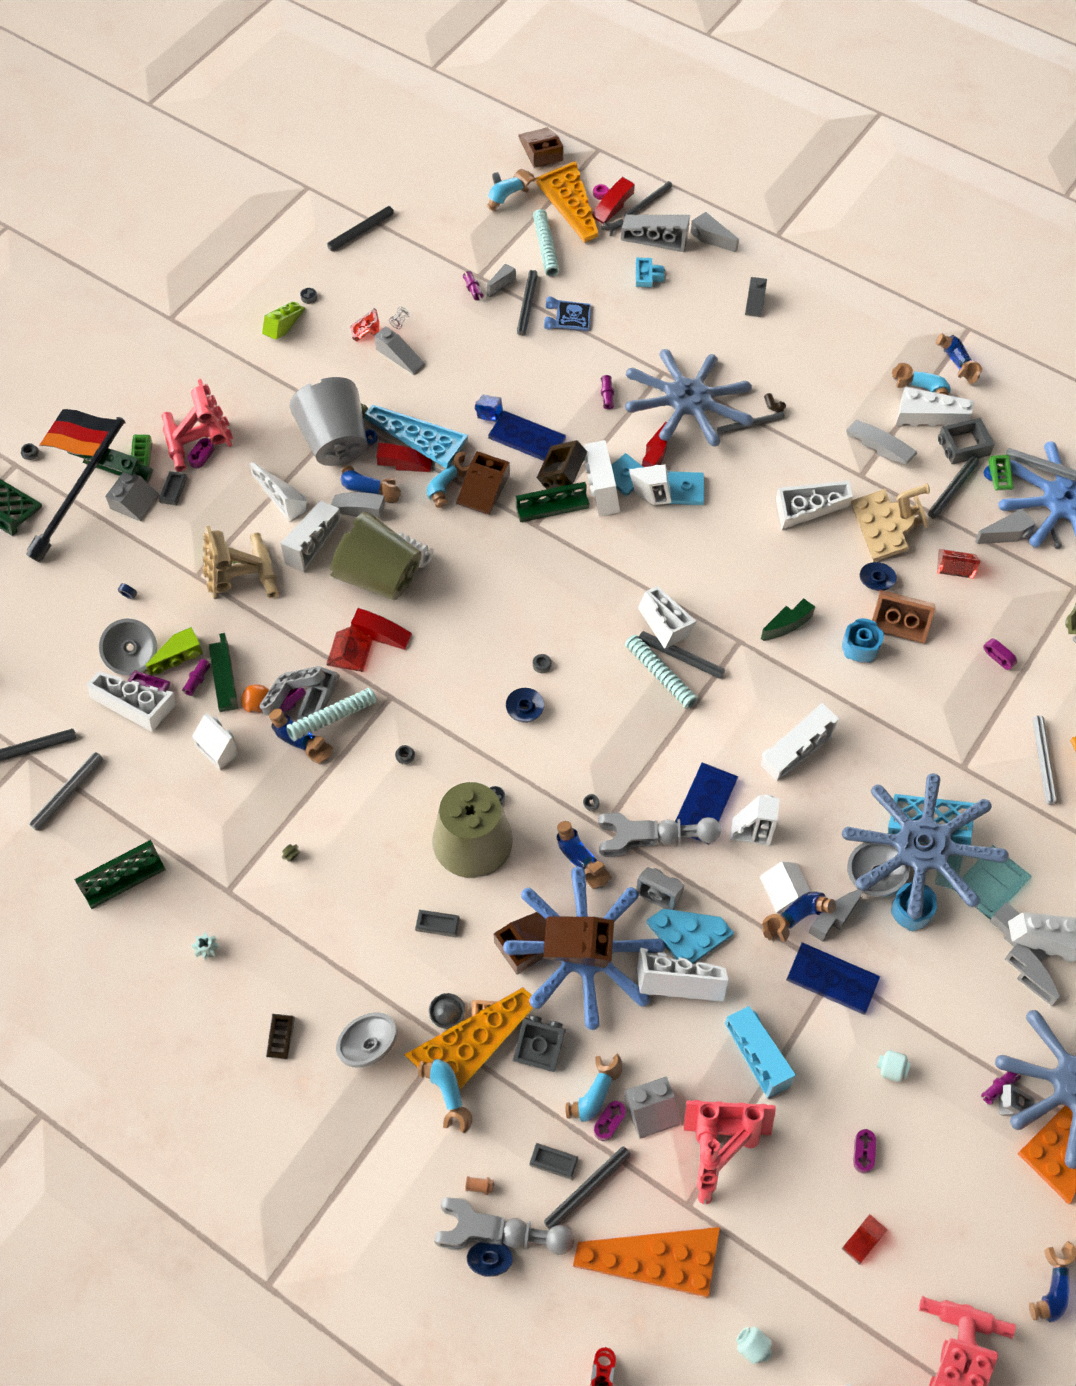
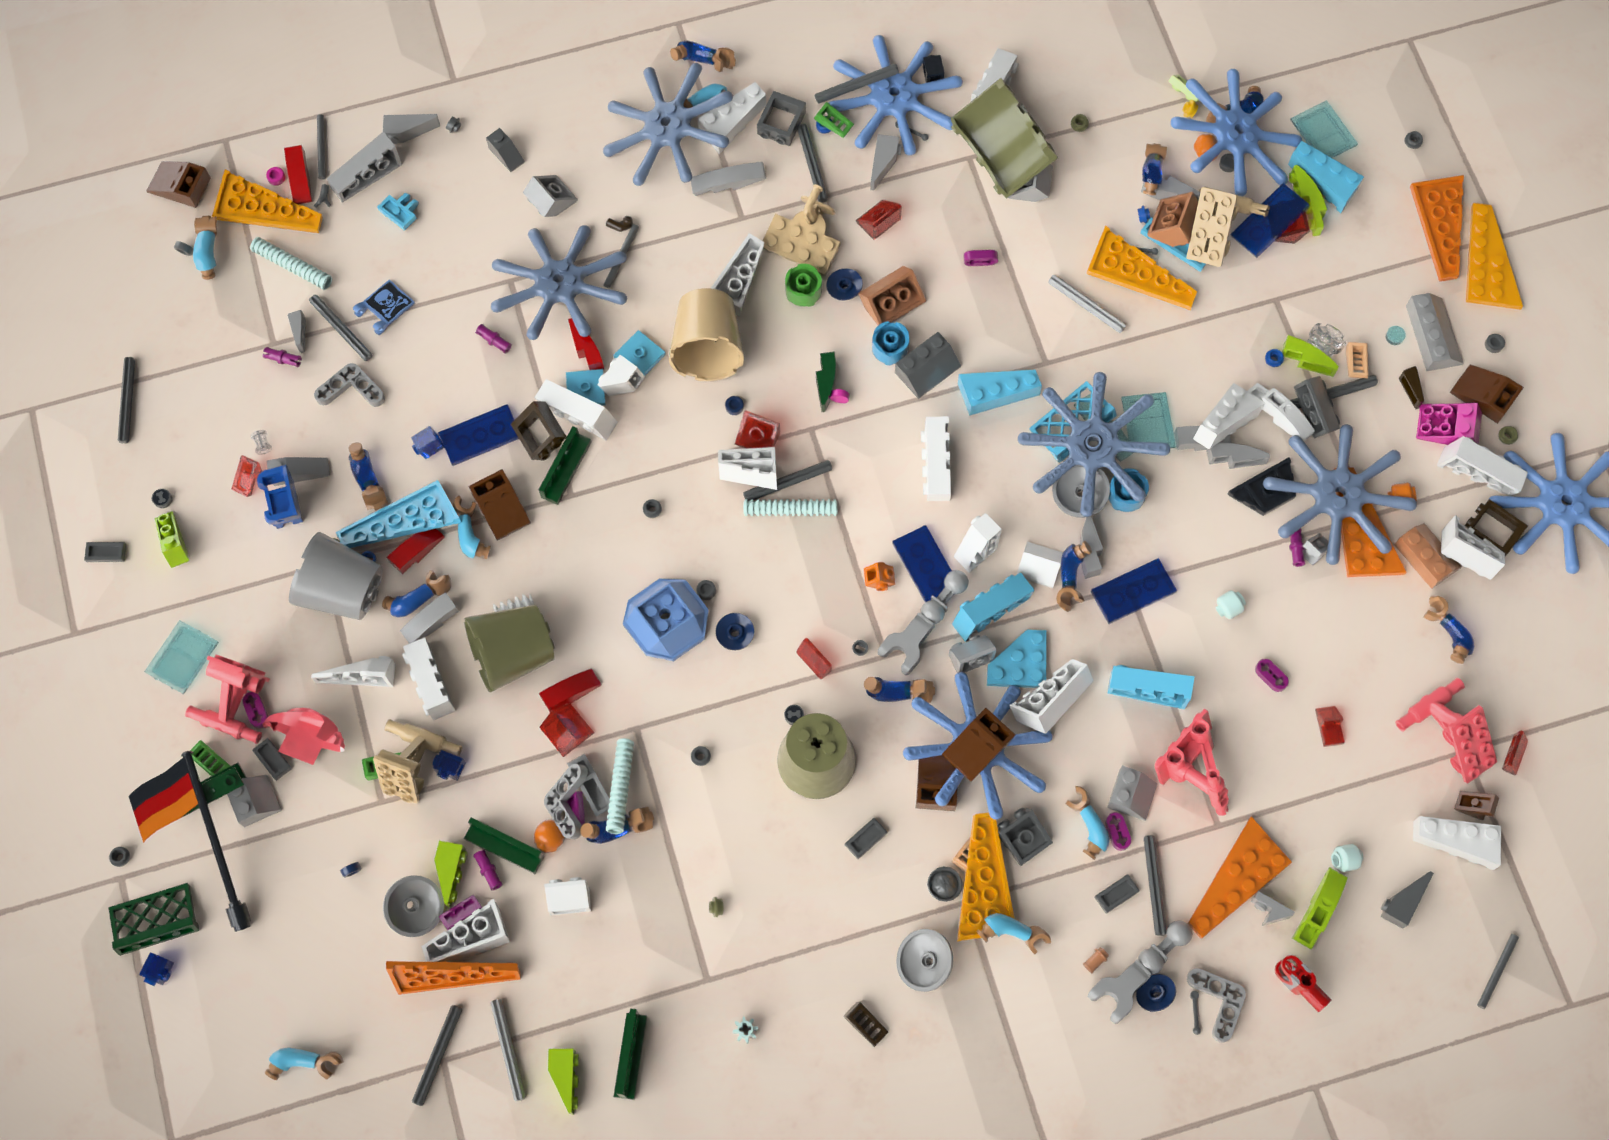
camera: 50 degrees left, 10 degrees up
none -> dark grey tile [84,542,126,562]
none -> clear light blue piece [144,620,219,694]
none -> blue piece [257,465,303,529]
none -> coral animal [262,708,345,765]
none -> light grey beam [314,363,385,407]
none -> piece [348,442,388,511]
none -> orange wing [386,961,521,995]
none -> clear blue brick [432,750,466,781]
none -> dark grey plate [446,116,461,133]
none -> light grey slope [523,175,578,217]
none -> lime slope [548,1048,579,1115]
none -> sand blue animal [603,63,733,186]
none -> medium blue piece [623,579,709,662]
none -> dark grey plate [643,499,662,518]
none -> tan cone [669,288,744,381]
none -> dark blue tile [725,396,744,415]
none -> clear red slope [735,410,780,449]
none -> bright green brick [785,264,822,307]
none -> clear red slope [796,638,832,679]
none -> dark pink tile [830,389,850,403]
none -> orange brick [864,562,895,591]
none -> dark grey slope [895,332,961,399]
none -> medium azure wedge [952,573,1035,642]
none -> medium azure wedge [958,370,1042,416]
none -> light grey beam [1187,968,1246,1043]
none -> dark grey hinge [1190,991,1201,1035]
none -> black wing [1227,457,1296,516]
none -> light grey slope [1251,891,1295,926]
none -> lime slope [1292,867,1348,949]

